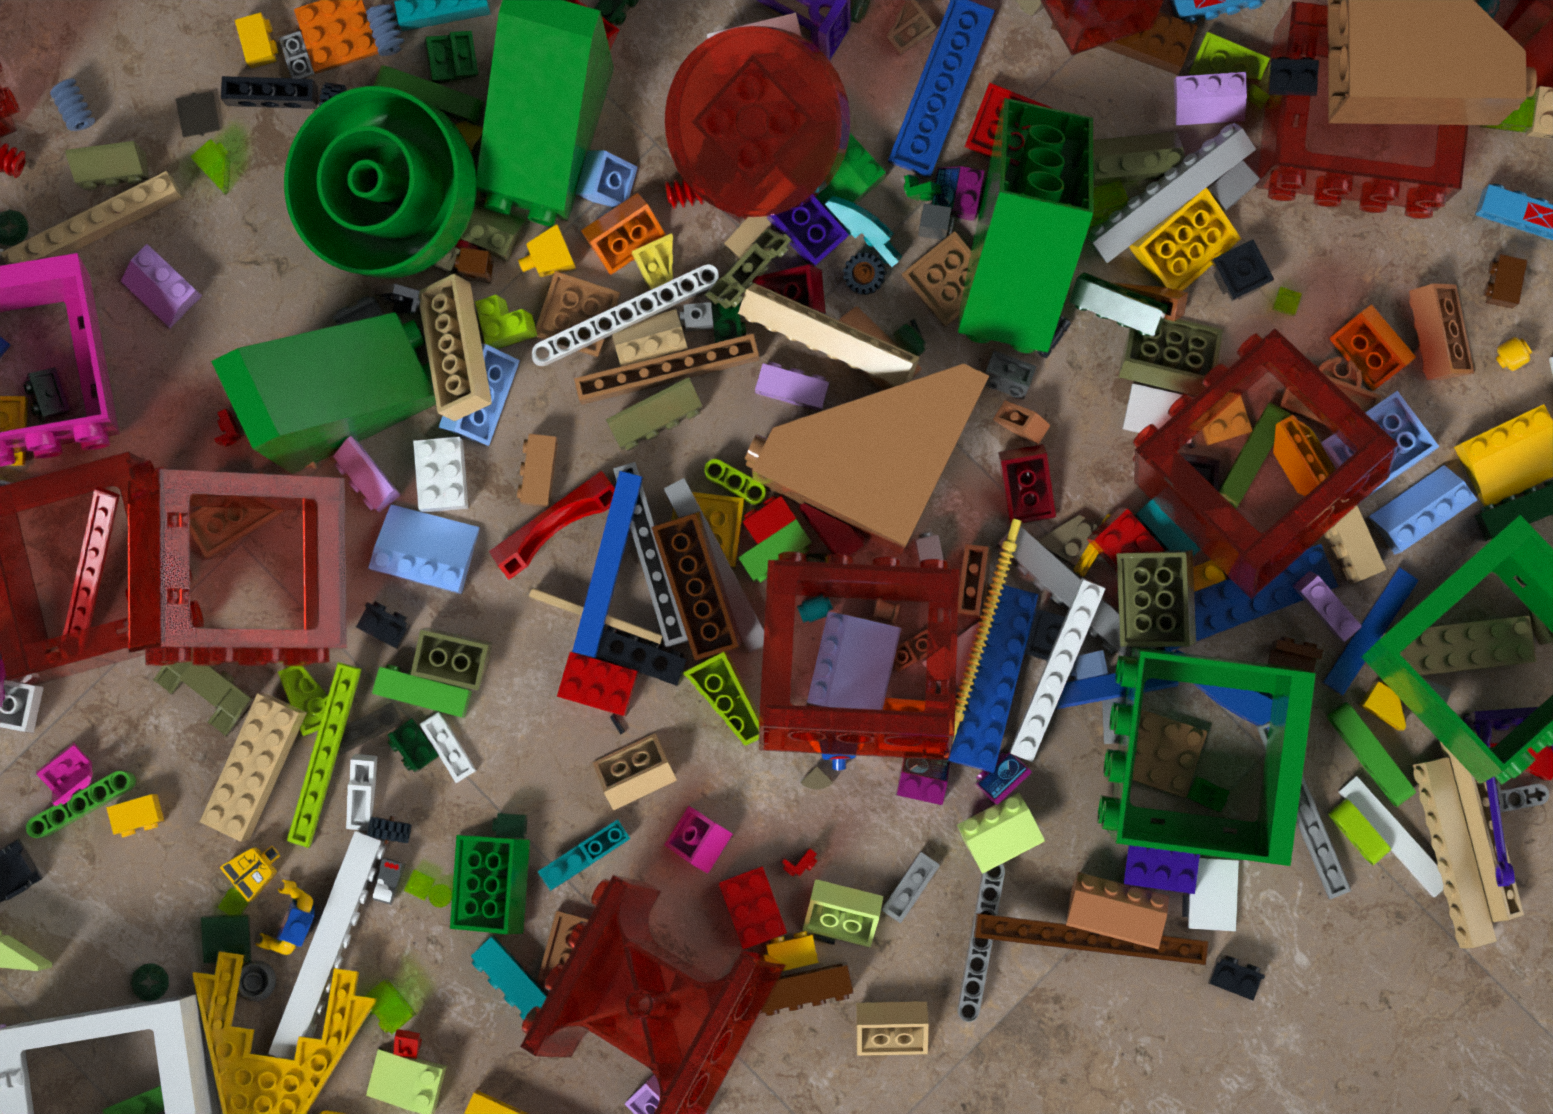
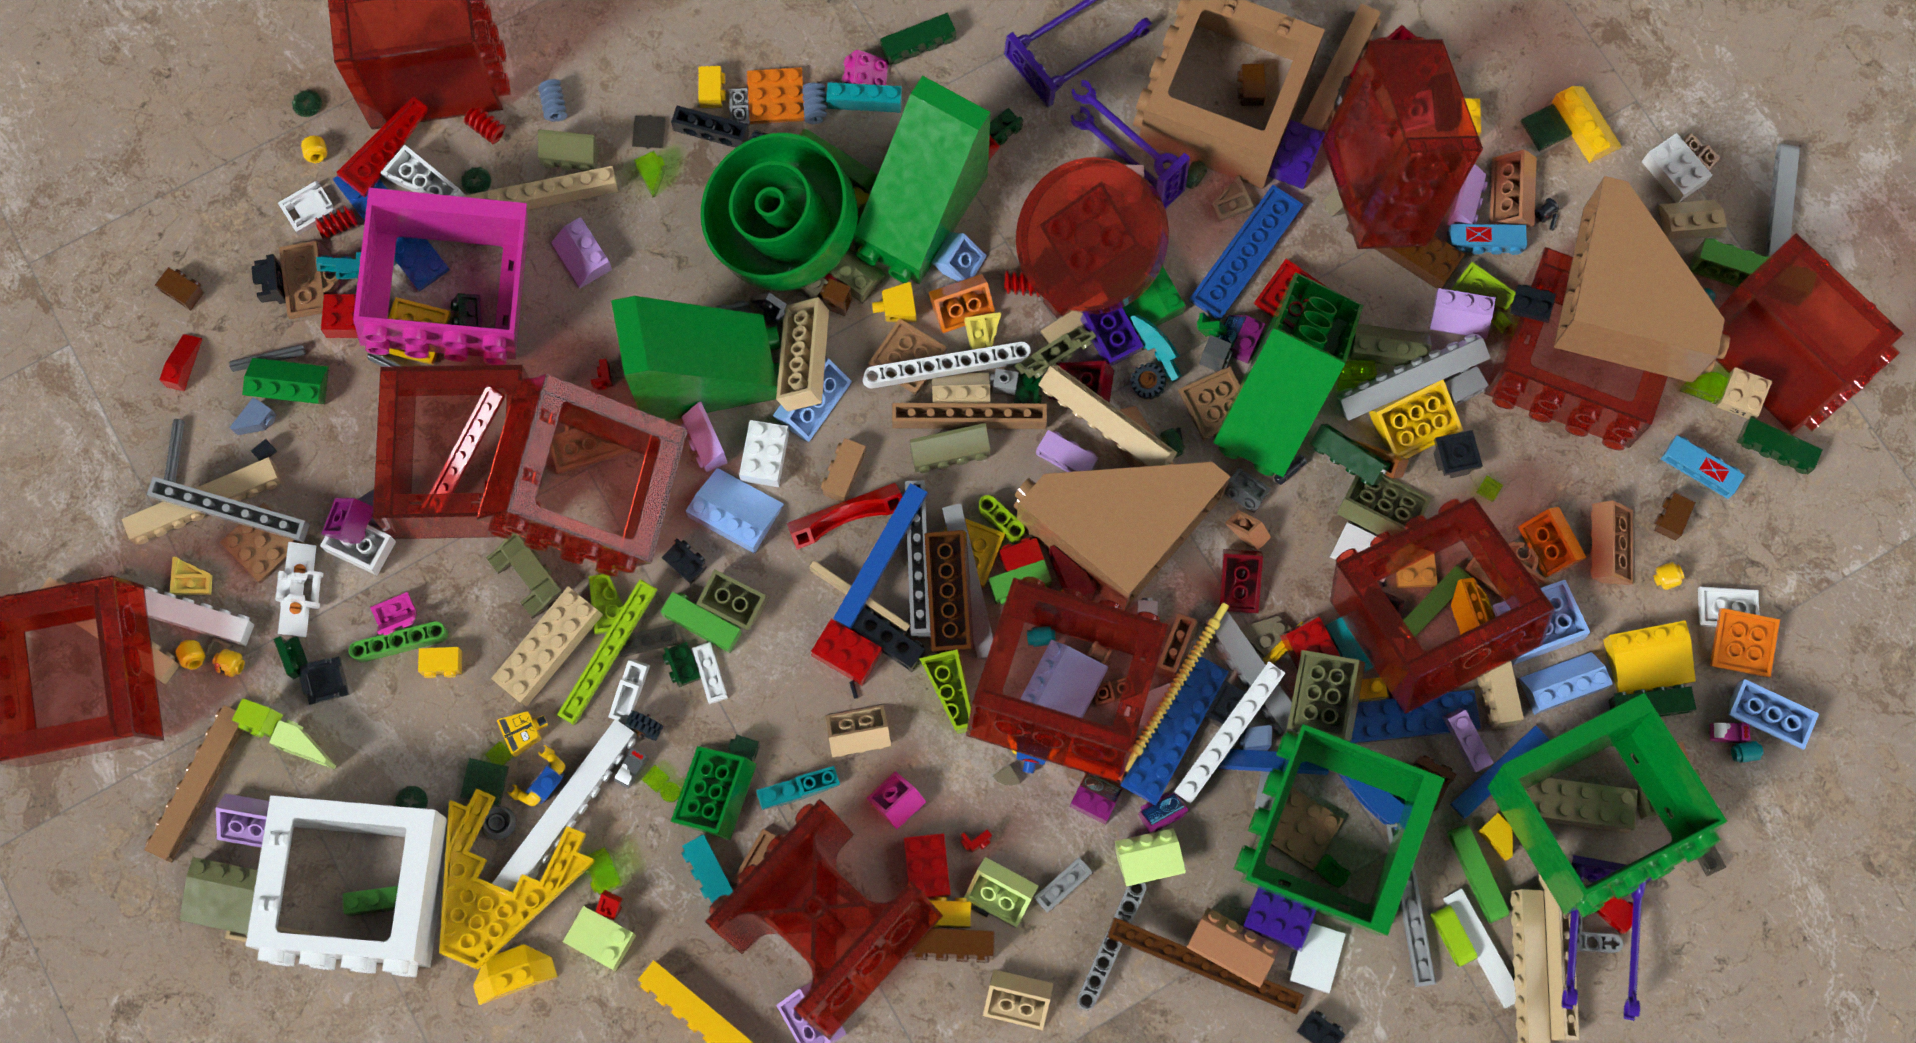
camera: 10 degrees right, 10 degrees down
green slope [425,31,479,83] -> none
lime brick [475,294,537,350] -> none

